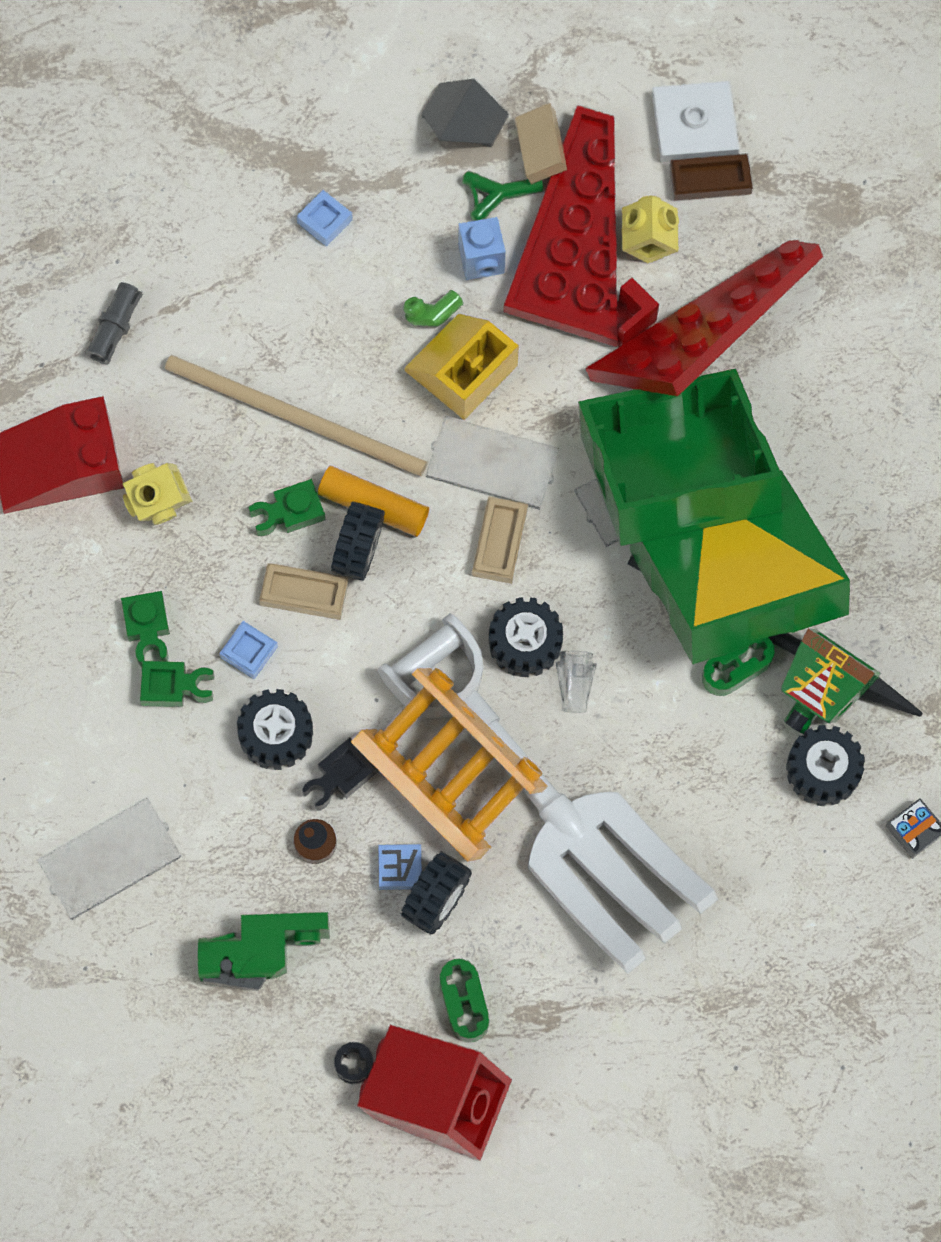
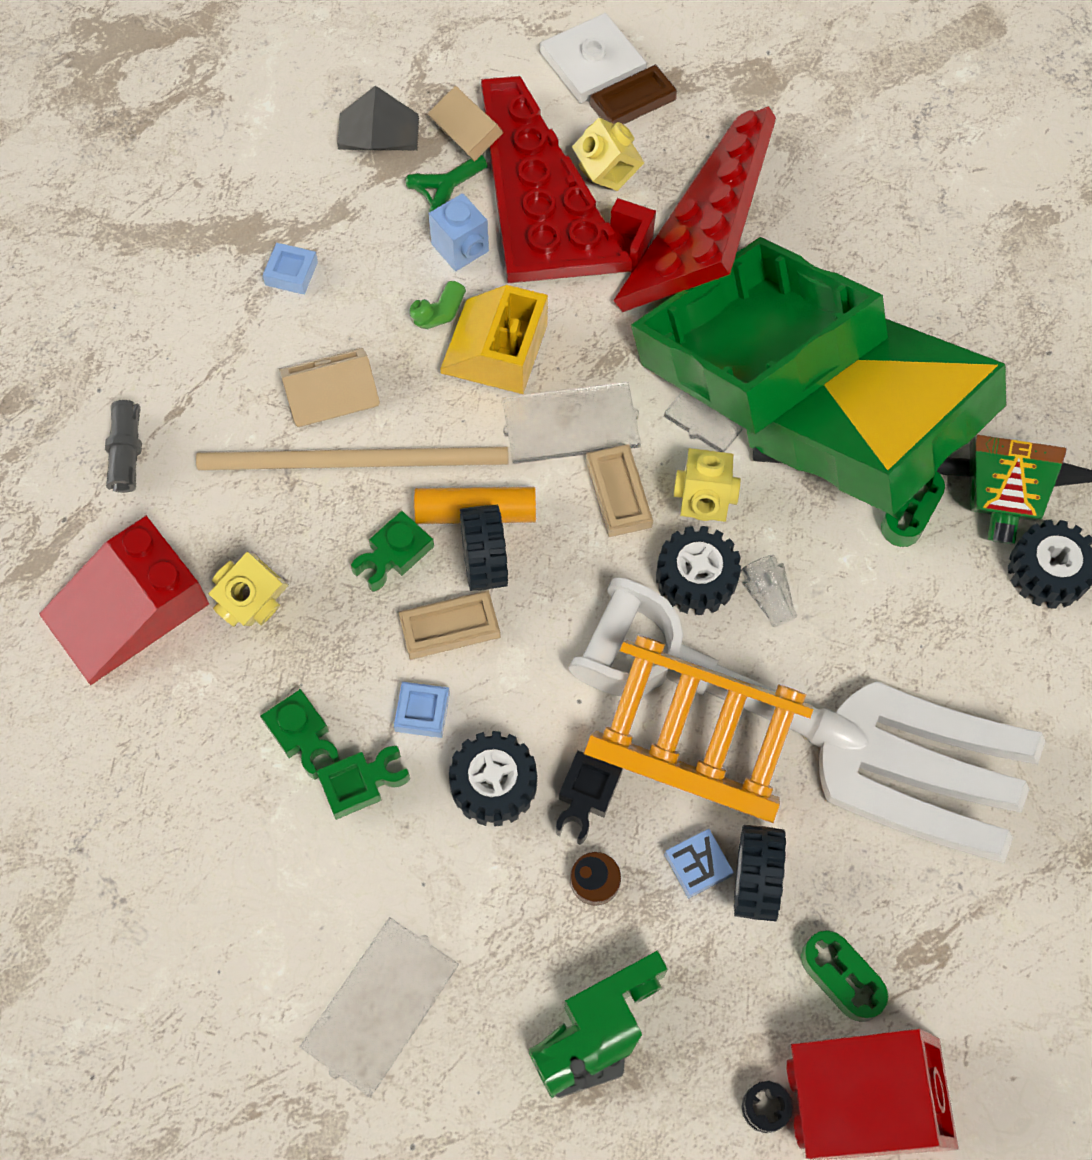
camera: 25 degrees left, 5 degrees down
none -> tan panel [279,348,380,427]
none -> light yellow brick [673,448,741,522]

